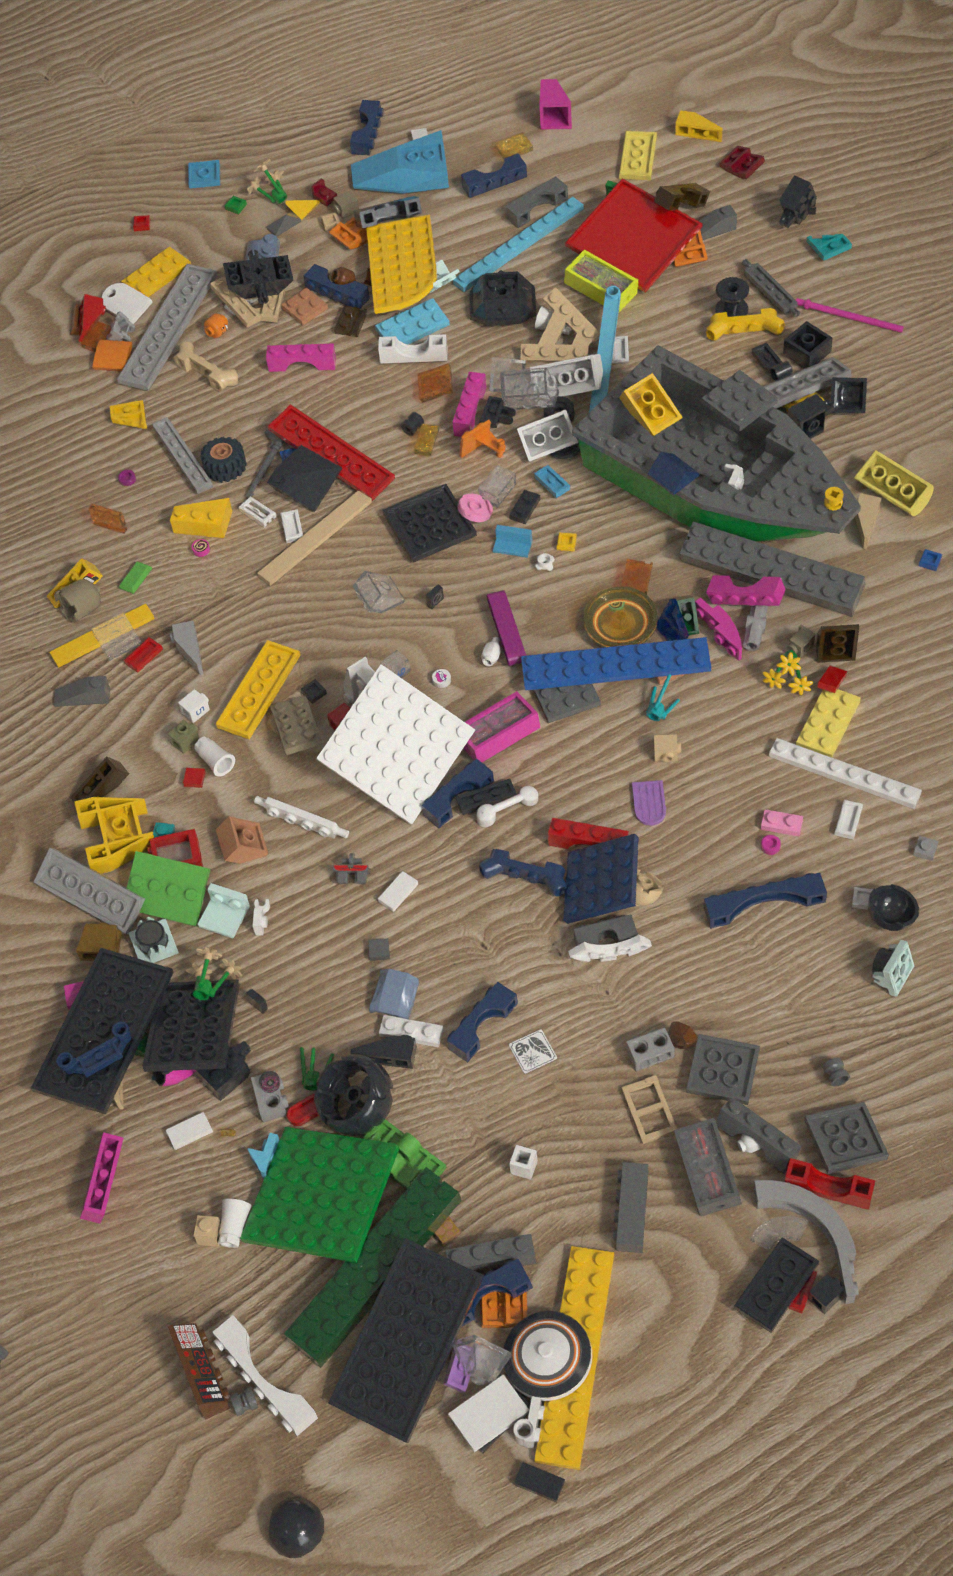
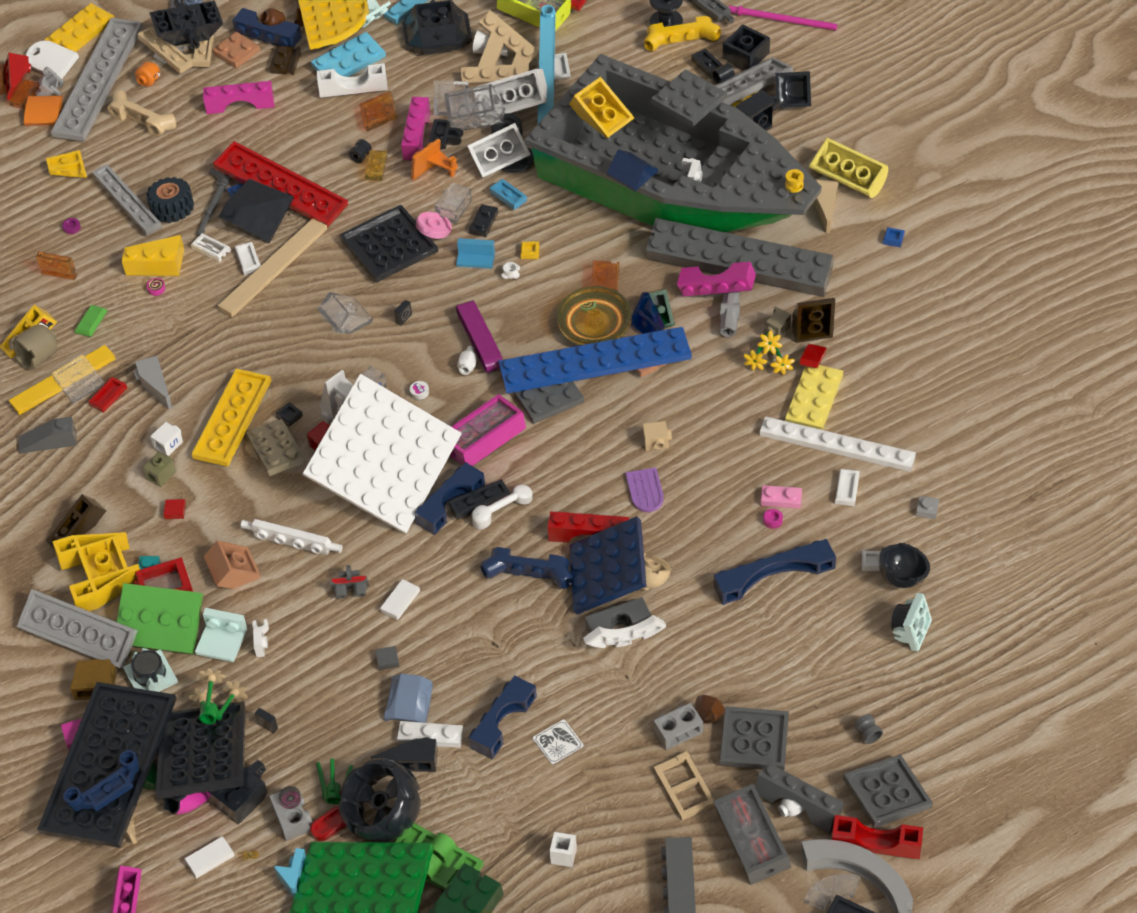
camera: 10 degrees left, 5 degrees down
white plant [194,736,235,776] -> none
teal plant [646,674,680,721] -> none
dark pink slope [695,597,742,661] -> none

